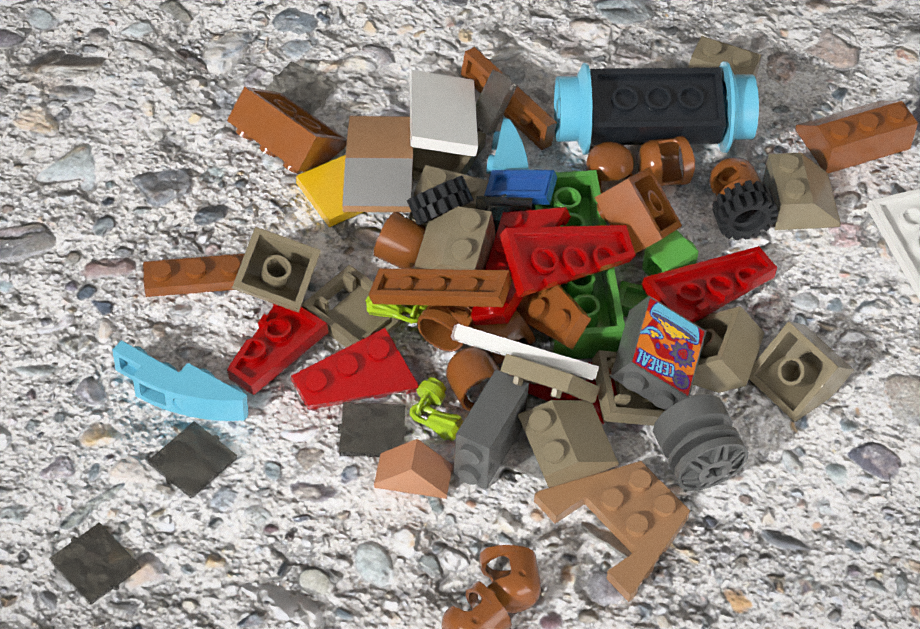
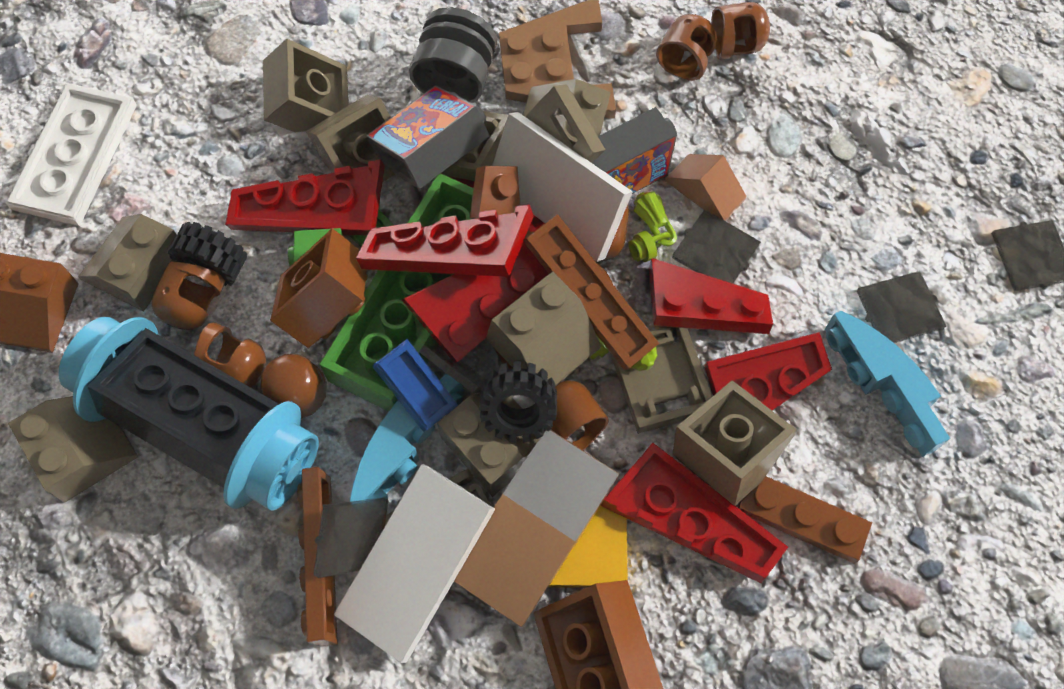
camera: 145 degrees left, 15 degrees up
none -> red wing [601,443,788,583]

